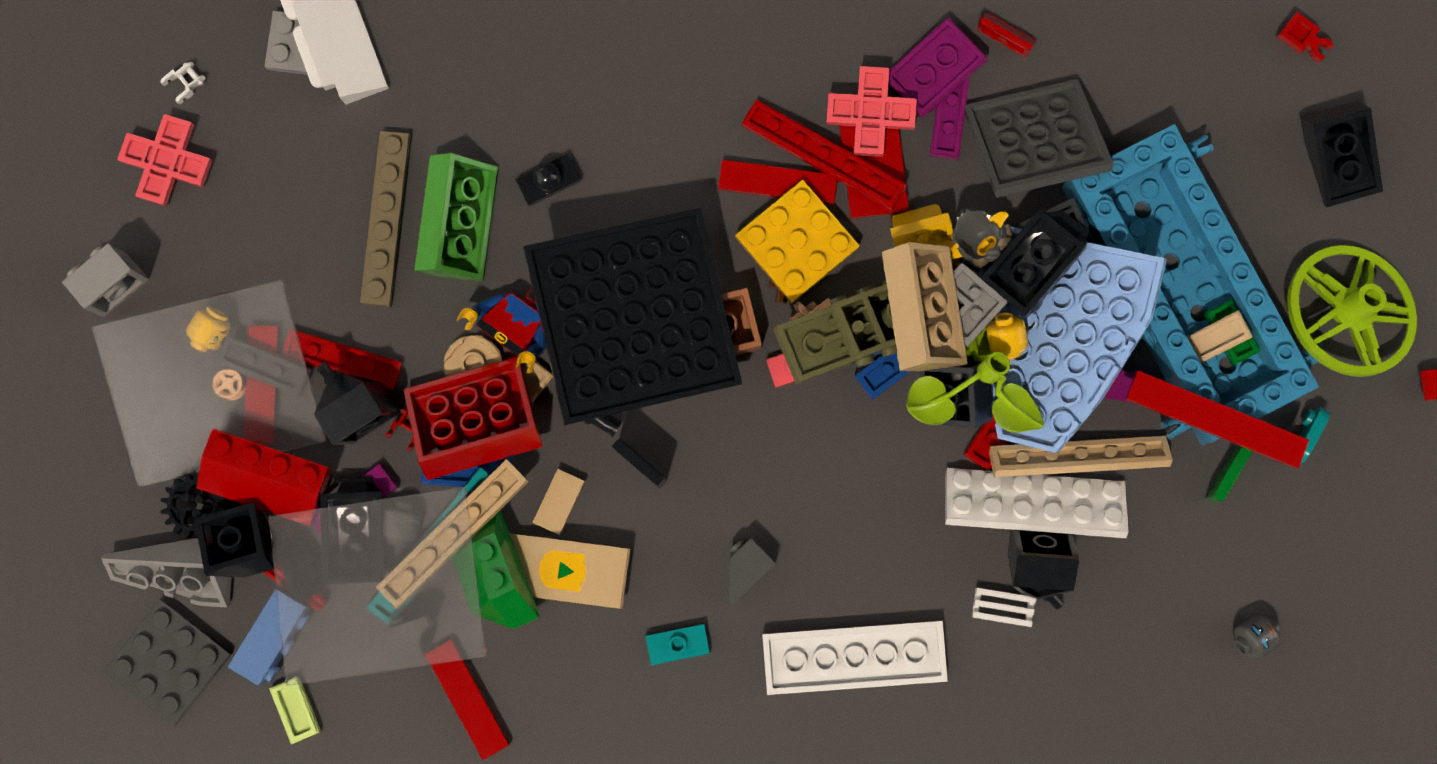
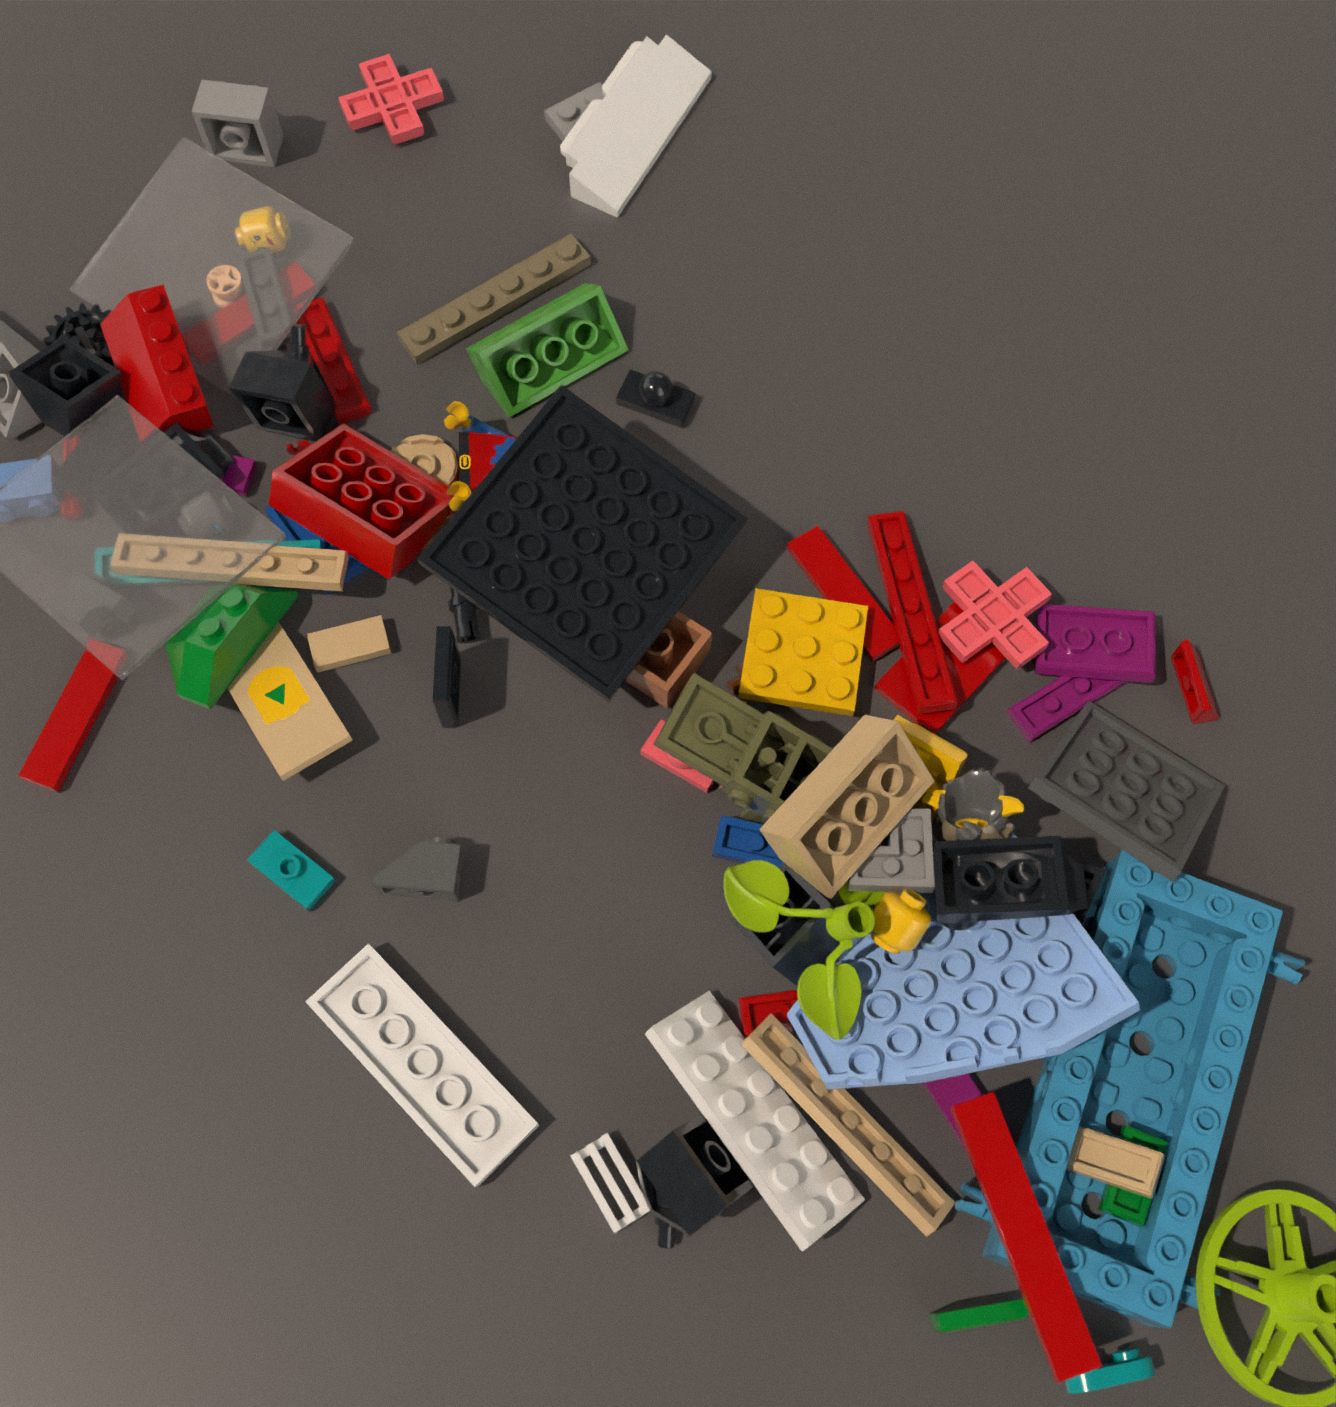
camera: 45 degrees right, 15 degrees down
white piece [160,62,205,104] -> none

